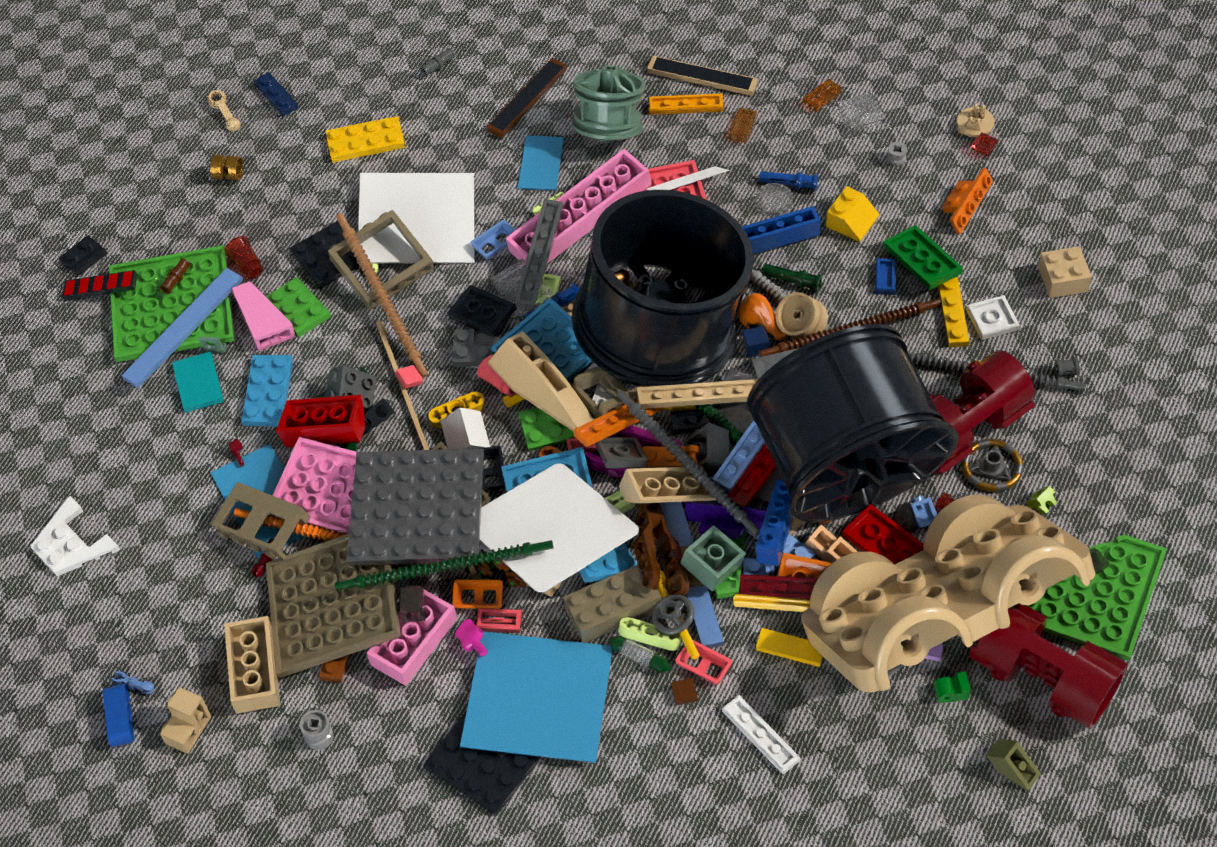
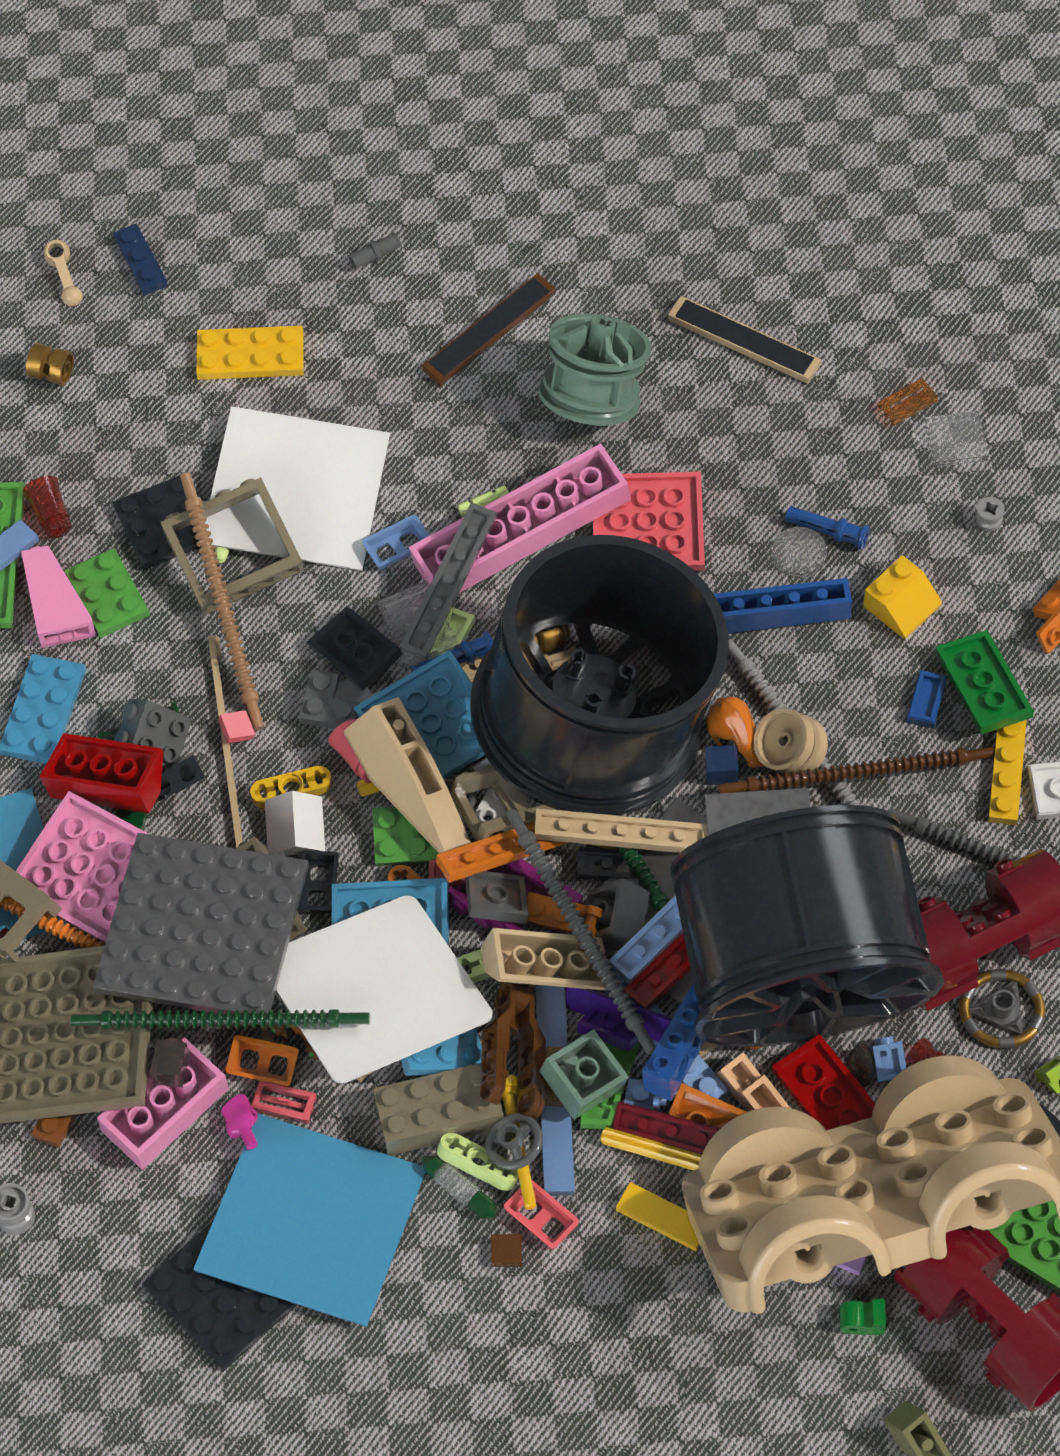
camera: 10 degrees right, 5 degrees up
dark azure piece [518,135,564,191] -> none
white sticker [647,166,729,190] -> none
light orange tile [649,93,723,115] -> none
white tile [722,695,800,774] -> none
clear orange tile [729,108,757,143] -> none
dark green pin [761,263,823,292] -> none

